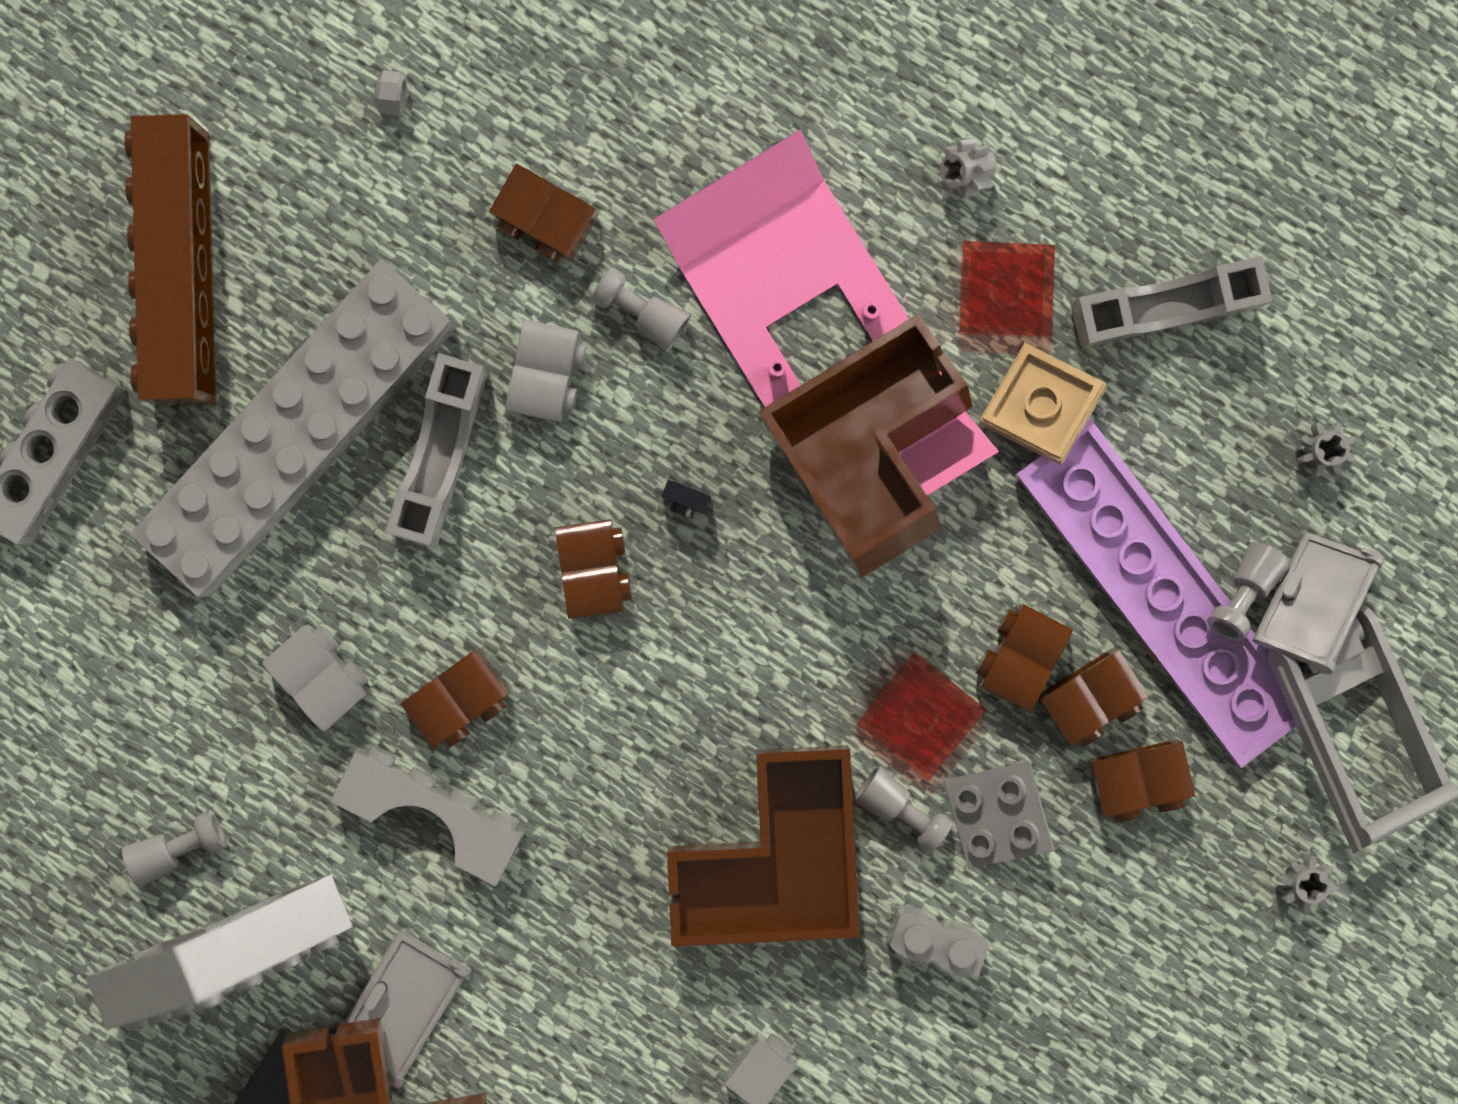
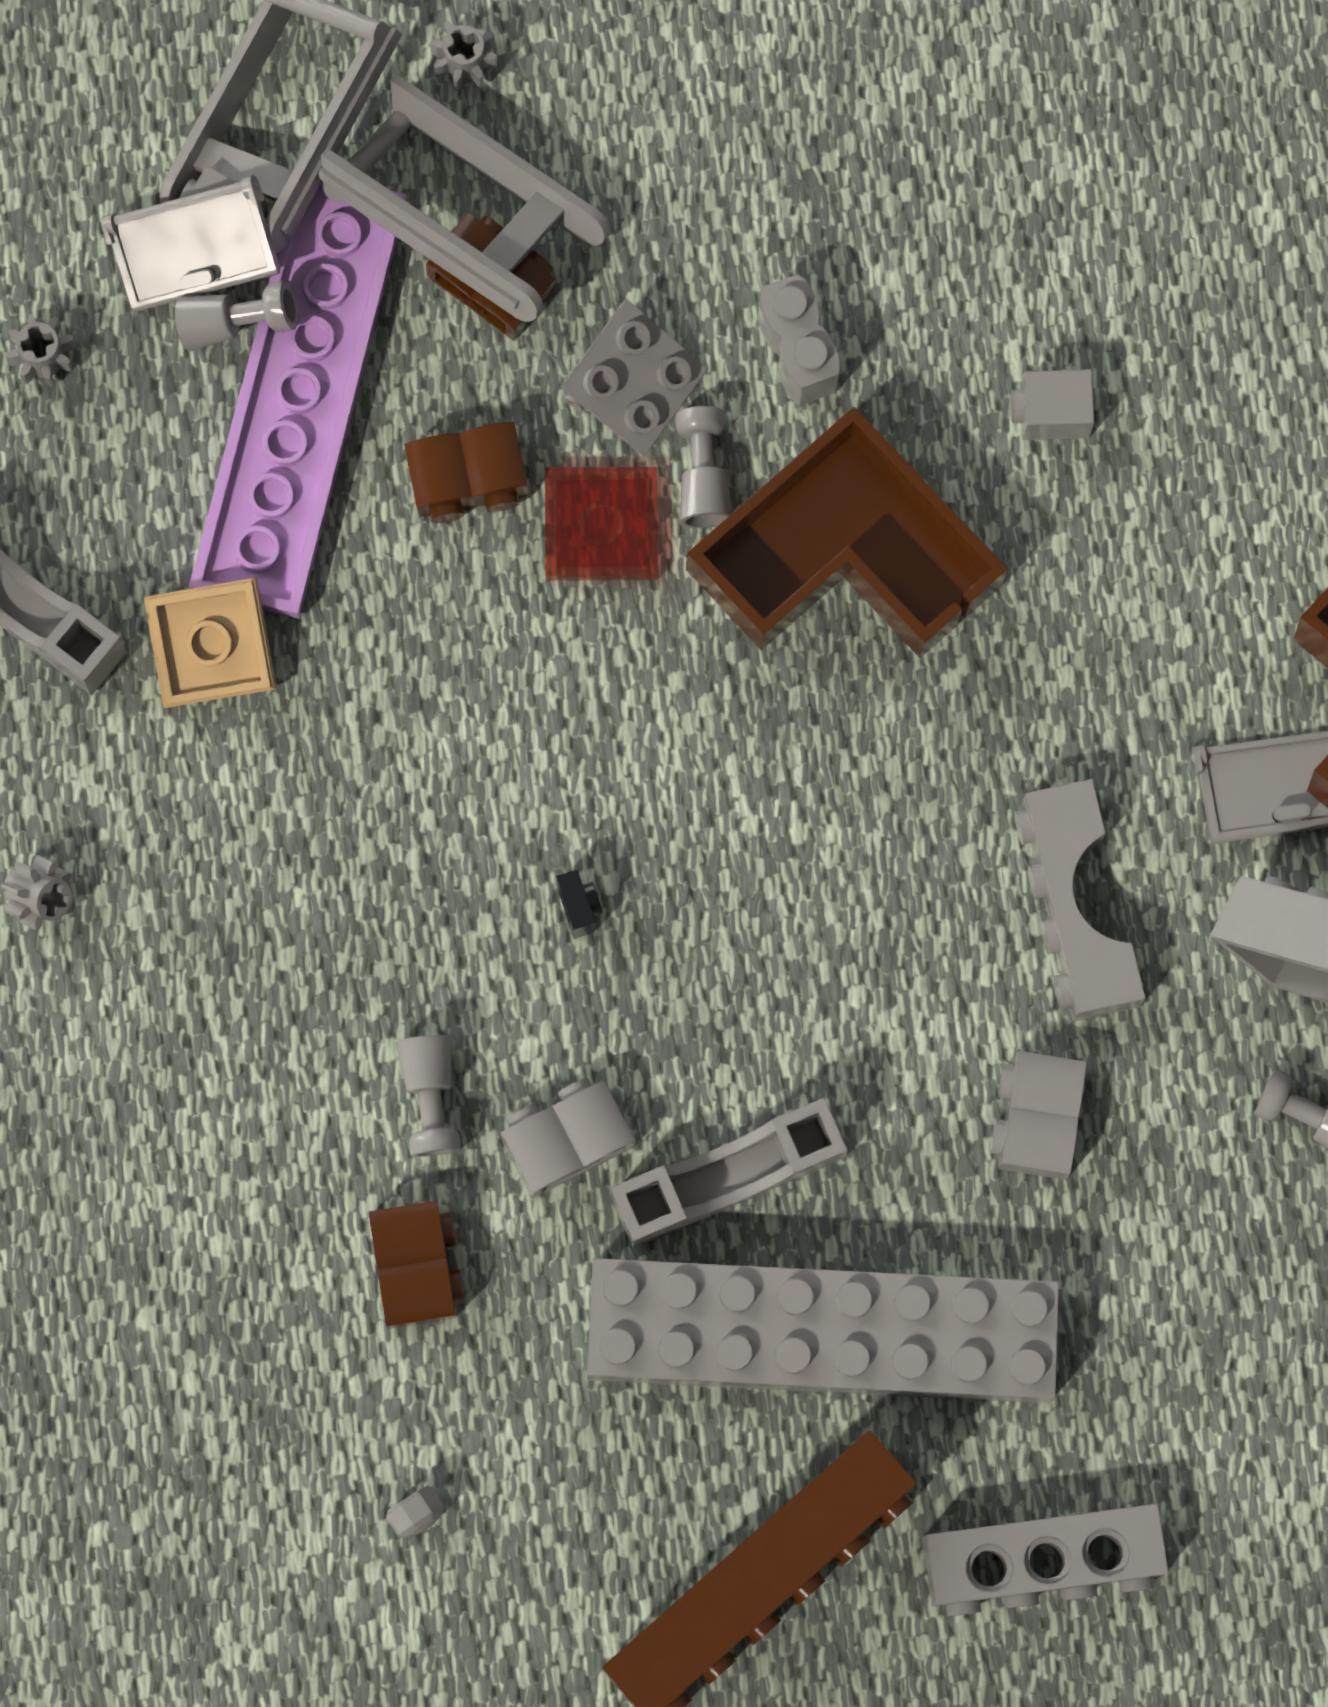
camera: 135 degrees left, 10 degrees down
reddish brown brick [400,648,511,750] -> none
reddish brown brick [555,519,632,619] -> none
bright pink piece [653,129,999,495] -> none
reddish brown piece [758,314,973,578] -> none
clear red tile [958,241,1055,338] -> none
reddish brown brick [1038,647,1149,747] -> none
none -> light grey piece [319,75,610,322]

